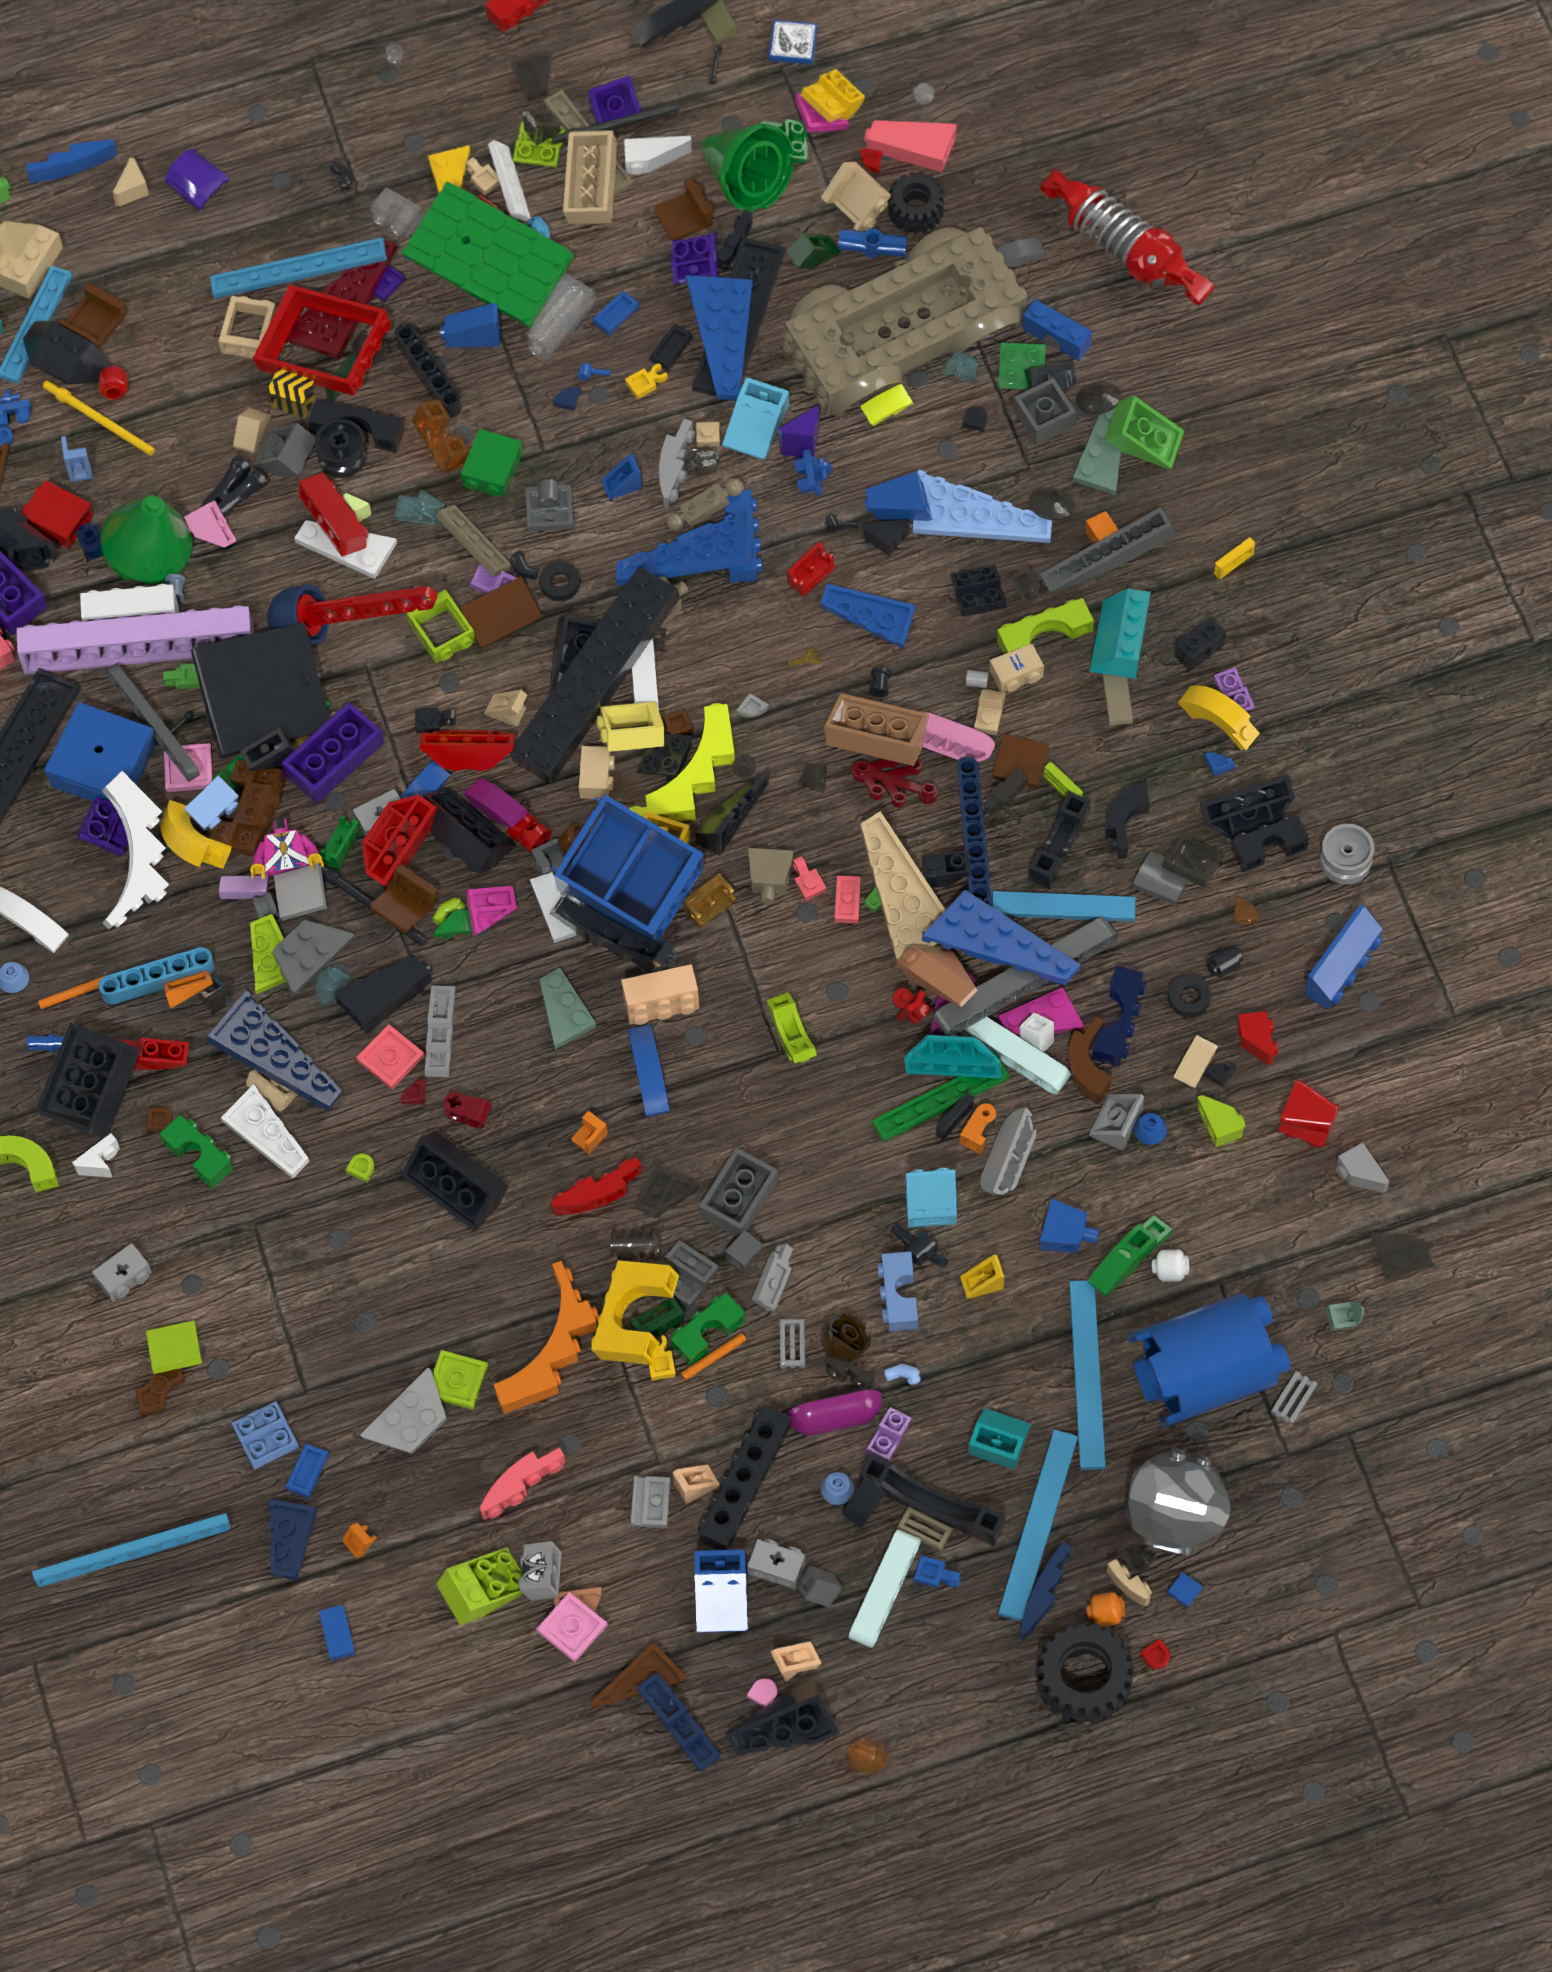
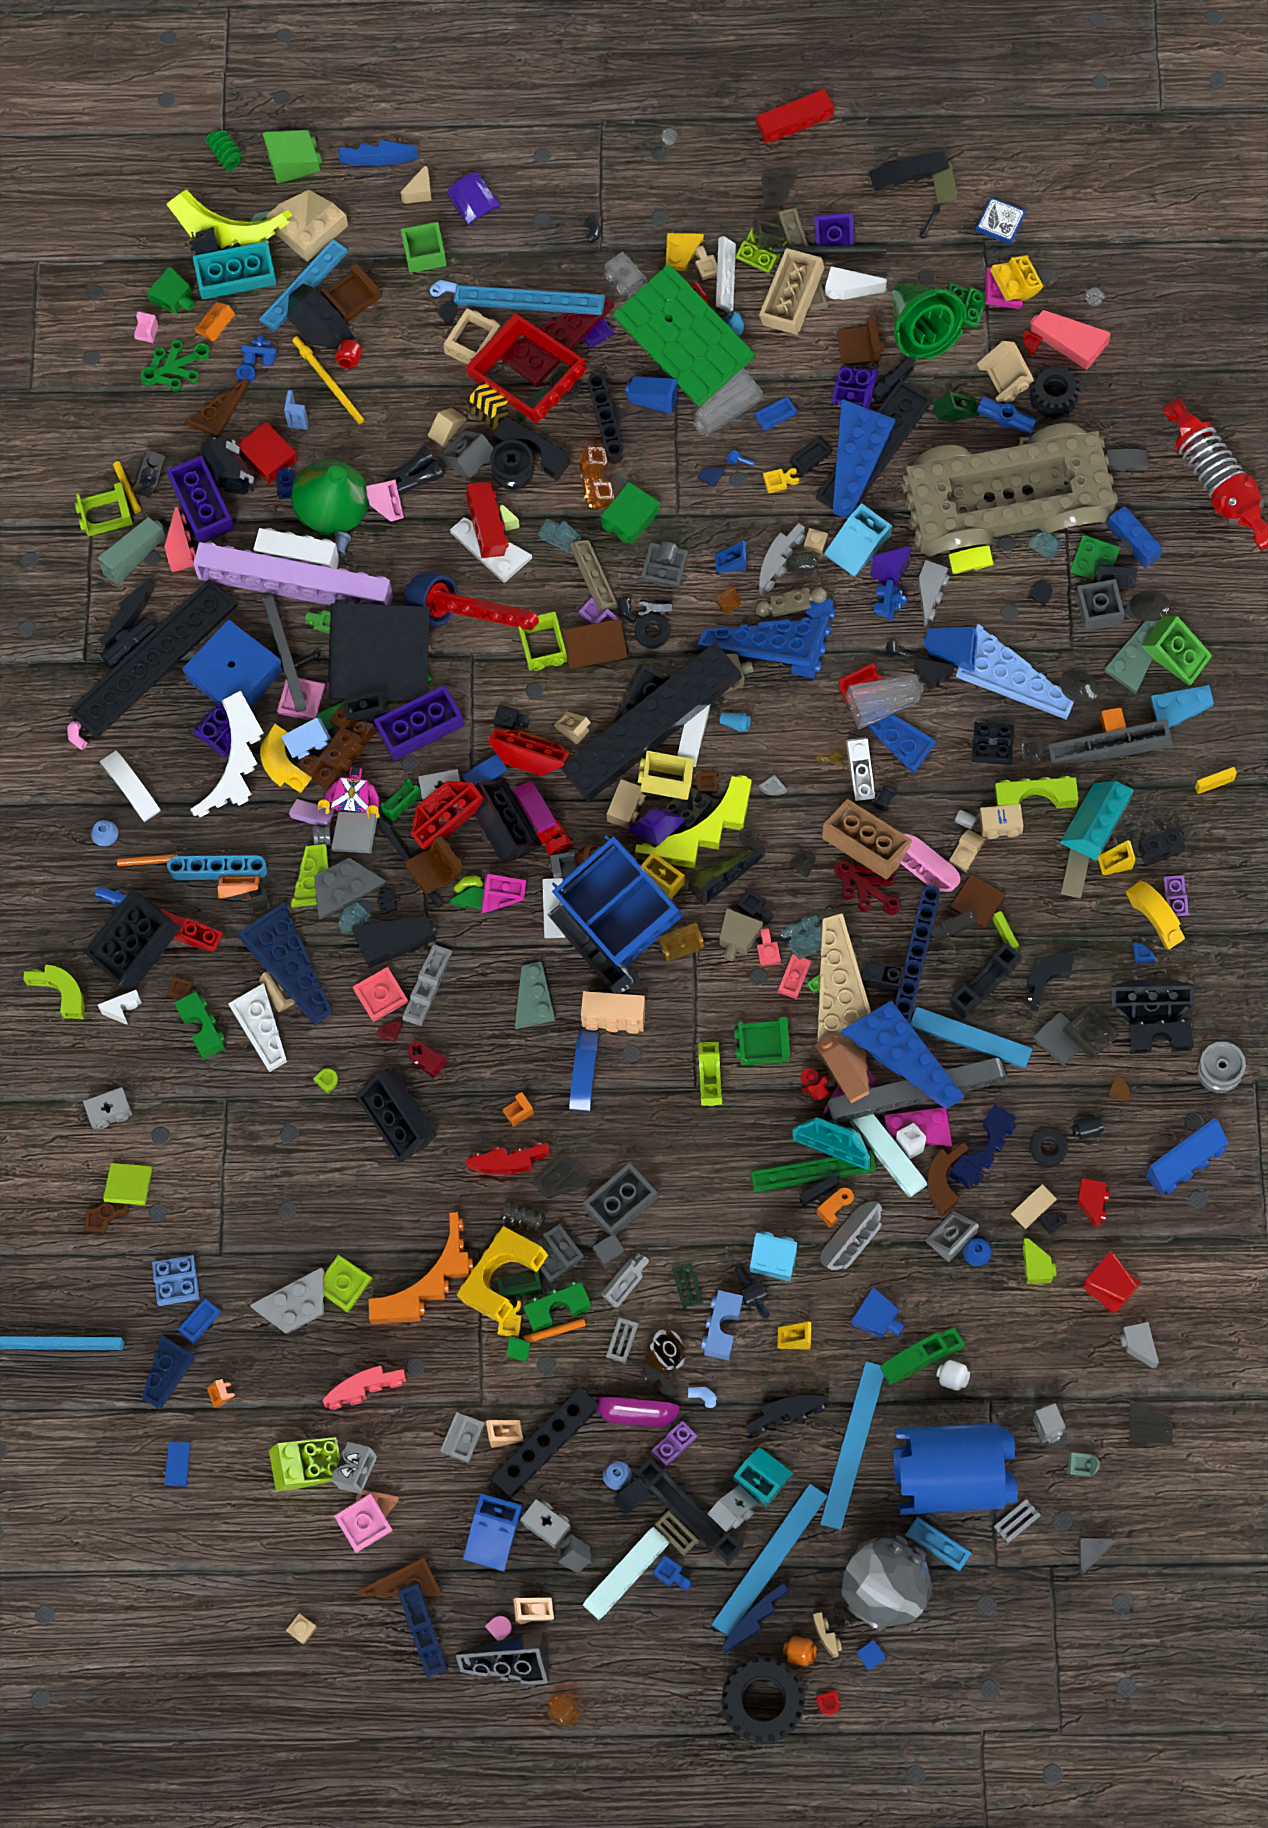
camera: 20 degrees right, 5 degrees up
none -> tan plate [286,1614,317,1645]
none -> black piece [377,888,400,915]
none -> bright green piece [401,222,447,273]
none -> light blue arm [430,280,458,297]
none -> black tile [437,300,456,327]
none -> green slope [507,1337,531,1361]
none -> dark purple slope [628,806,684,846]
none -> plate [639,599,672,616]
none -> clear green tile [672,1263,703,1309]
none -> light grey brick [708,1485,758,1532]
none -> clear orange slope [717,586,741,614]
none -> dark azure cone [720,712,751,733]
none -> green panel [734,1017,790,1066]
none -> black plate [737,889,773,924]
none -> black slope [746,1395,829,1437]
none -> clear light blue plate [781,915,822,960]
none -> white slope [845,737,875,801]
none -> clear slope [846,674,923,729]
none -> dark azure tile [905,1517,971,1572]
none -> light grey slope [918,560,950,626]
none -> light grey brick [1033,1403,1065,1444]
none -> flat silver slope [1079,1538,1114,1575]
none -> yellow slope [1098,840,1136,875]
none -> dark azure wing [1150,685,1214,728]

